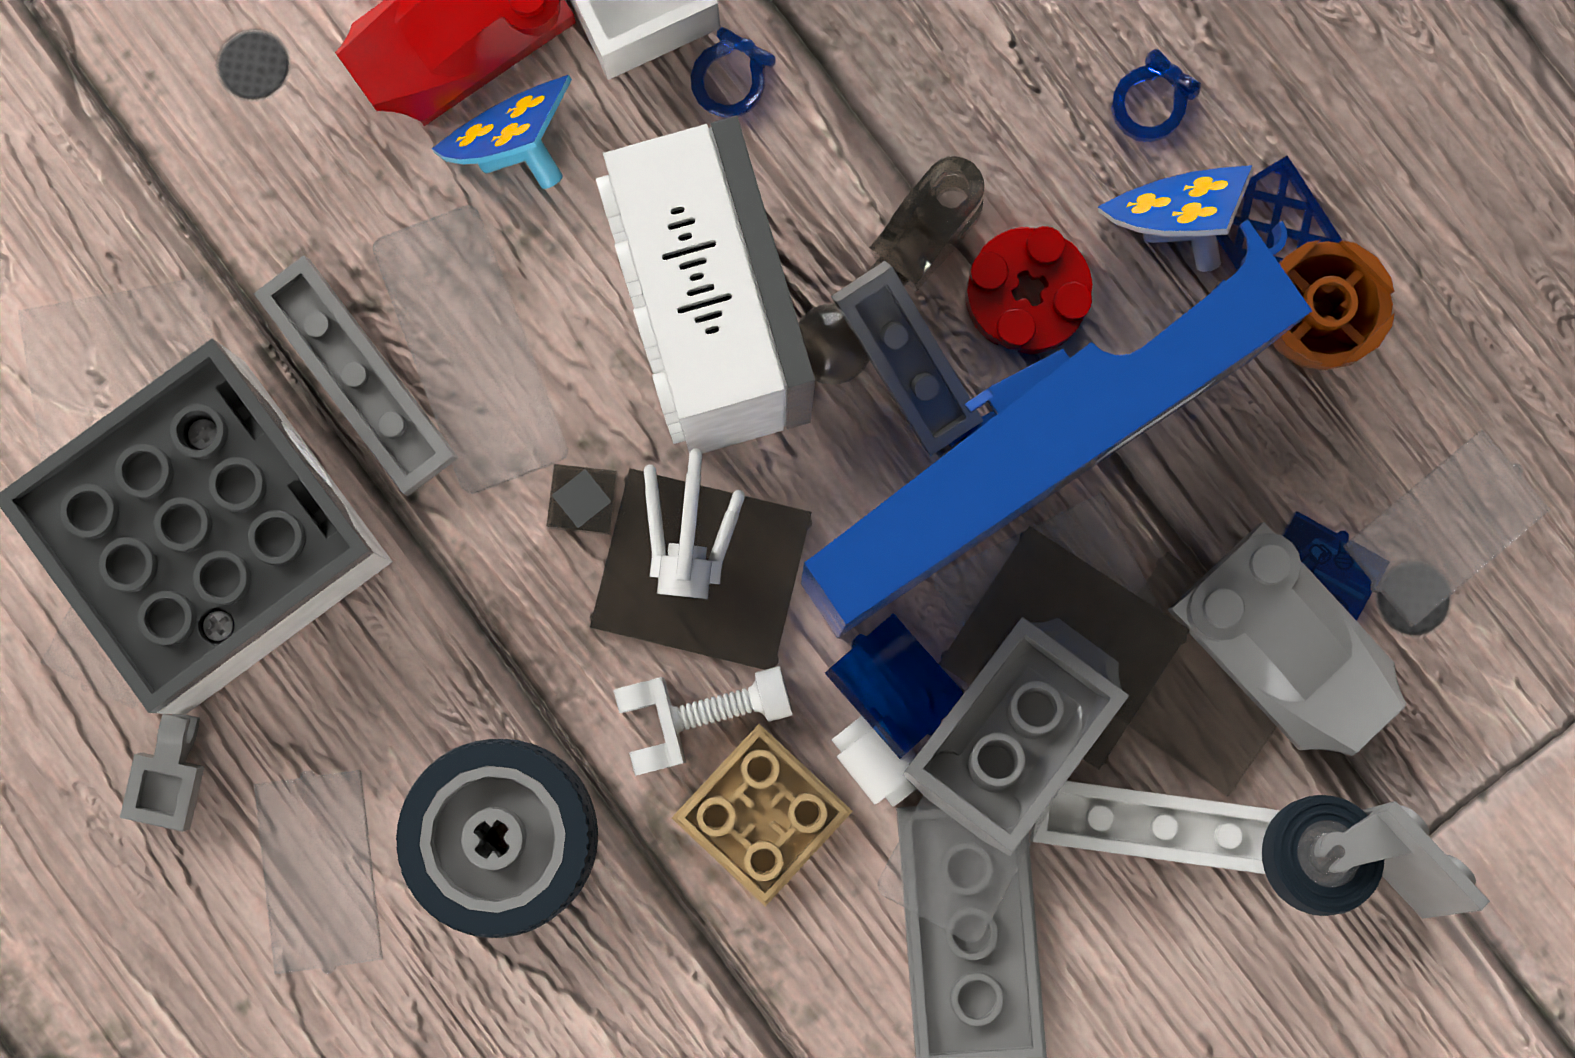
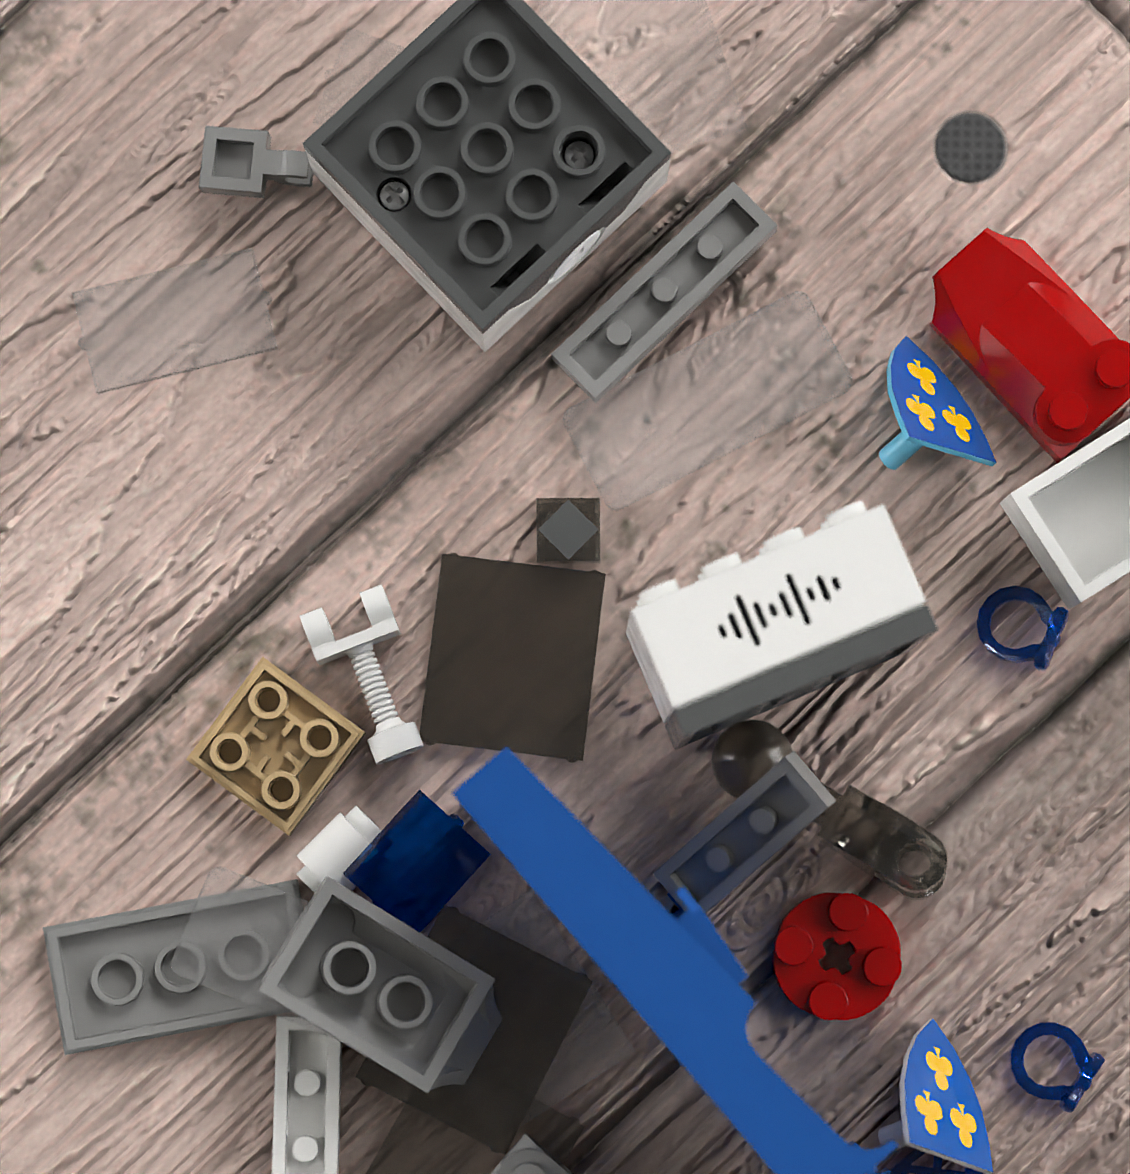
camera: 85 degrees right, 0 degrees up
wheel [396,739,598,938] -> none
white plant [644,448,745,599] -> none

